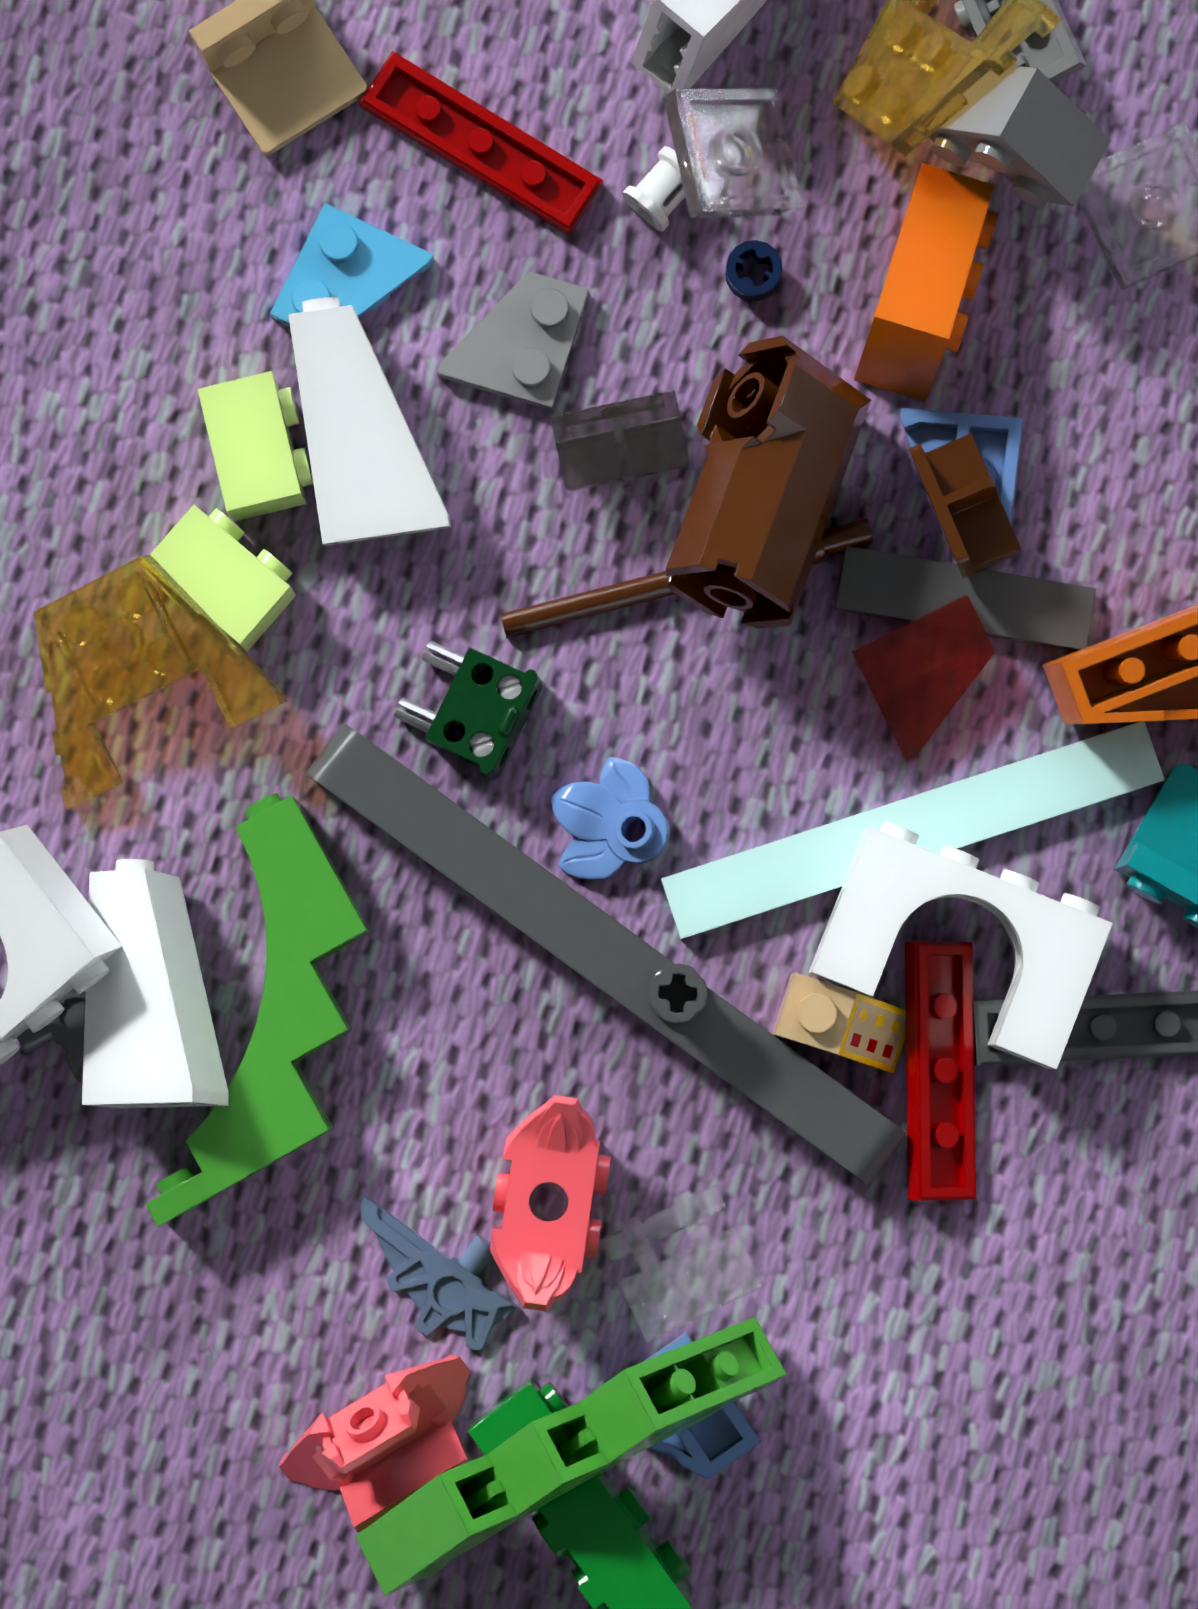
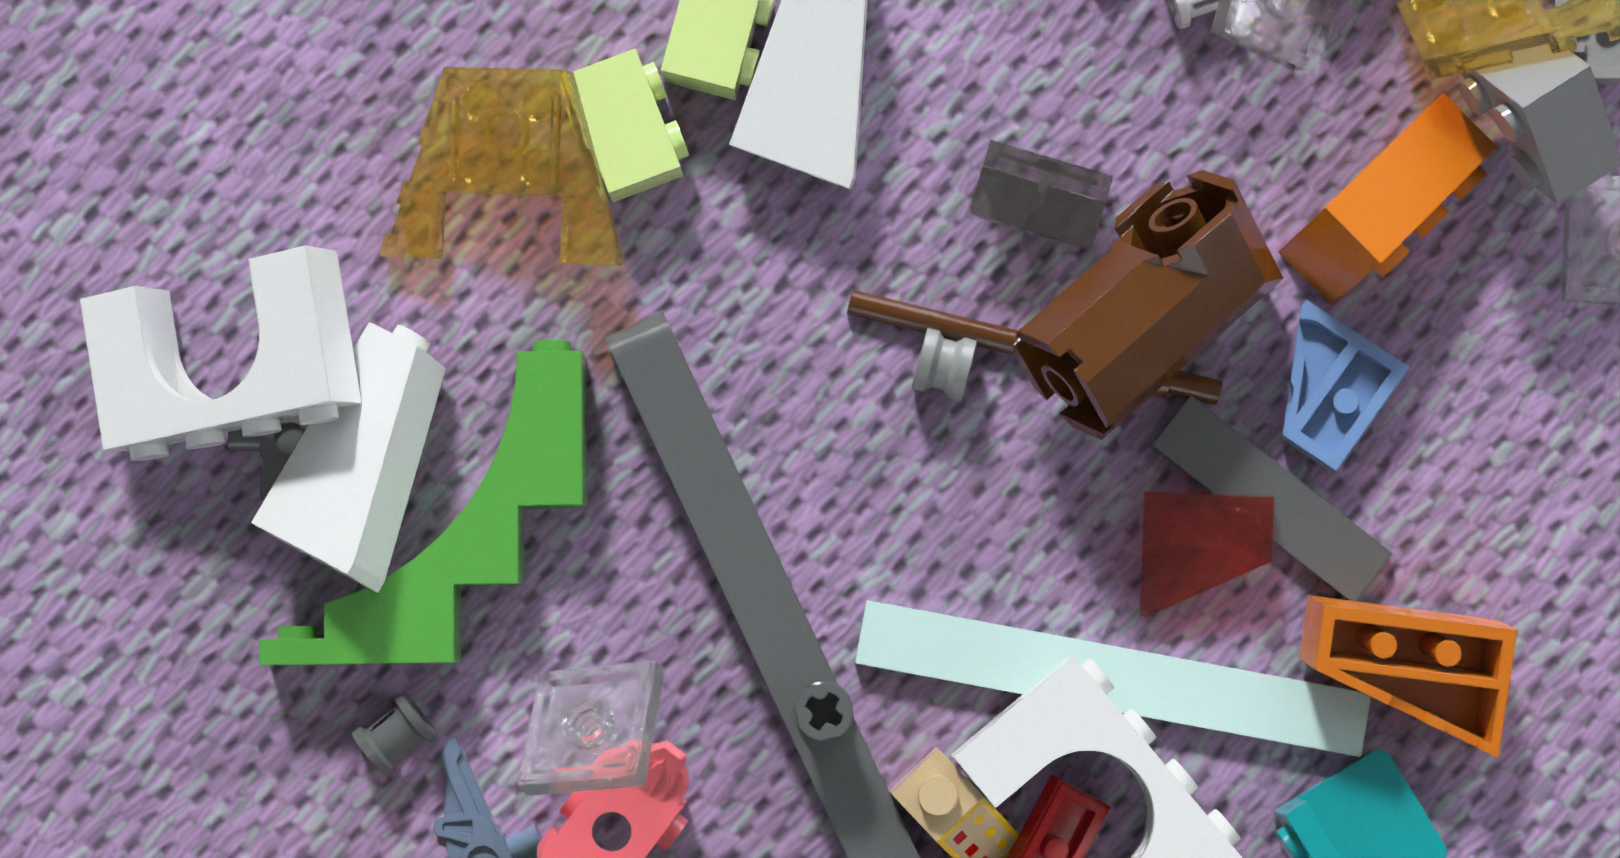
camera: 25 degrees right, 0 degrees up
dark green piece [394,641,543,780] -> none
light grey wing [436,271,589,411] -> none
medium blue plate [551,757,670,880] -> none
dark blue bush [725,240,783,302] -> none
reddish brown panel [909,433,1022,578] -> none
none -> dark grey bush [352,692,439,777]
none -> clear plate [518,660,665,796]
none -> light grey wheel [911,328,977,401]

